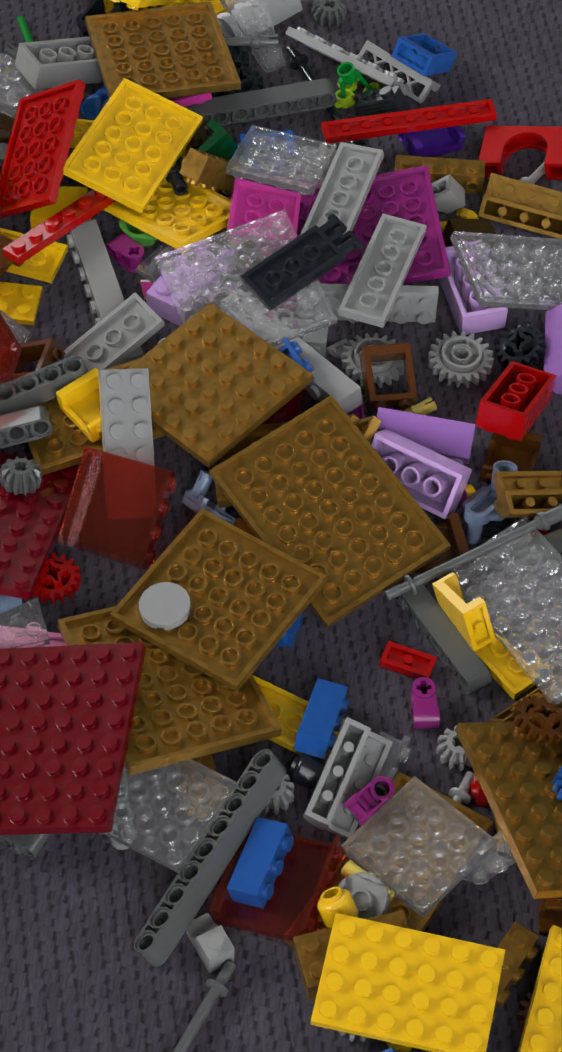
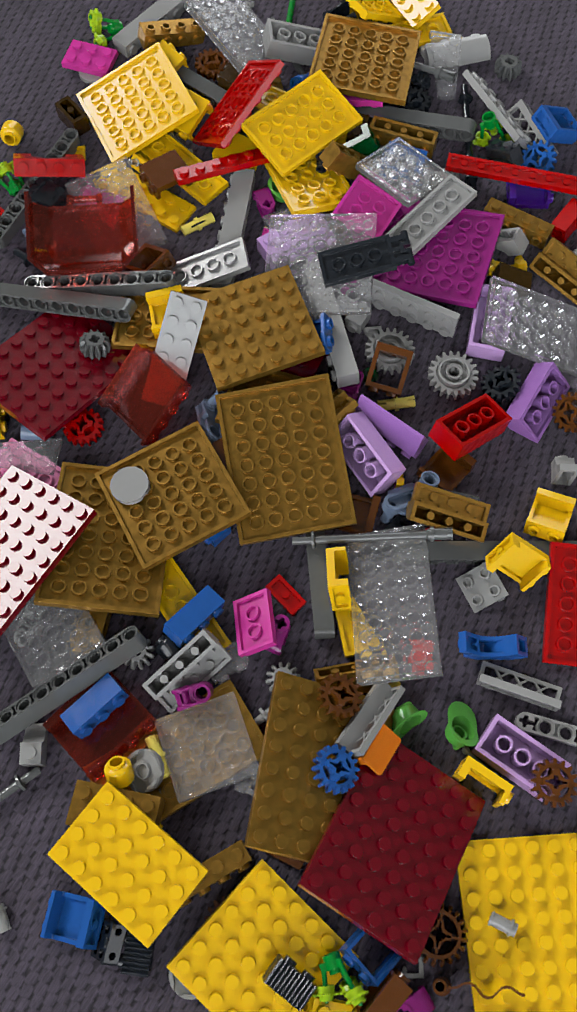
camera: 30 degrees right, 15 degrees up
light grey plate [338,214,427,328] -> none
none -> light yellow pin [180,212,215,236]
none -> dark pink plate [233,588,277,658]
none -> pearl gold brick [370,115,439,159]
none -> blue gear [520,140,557,171]

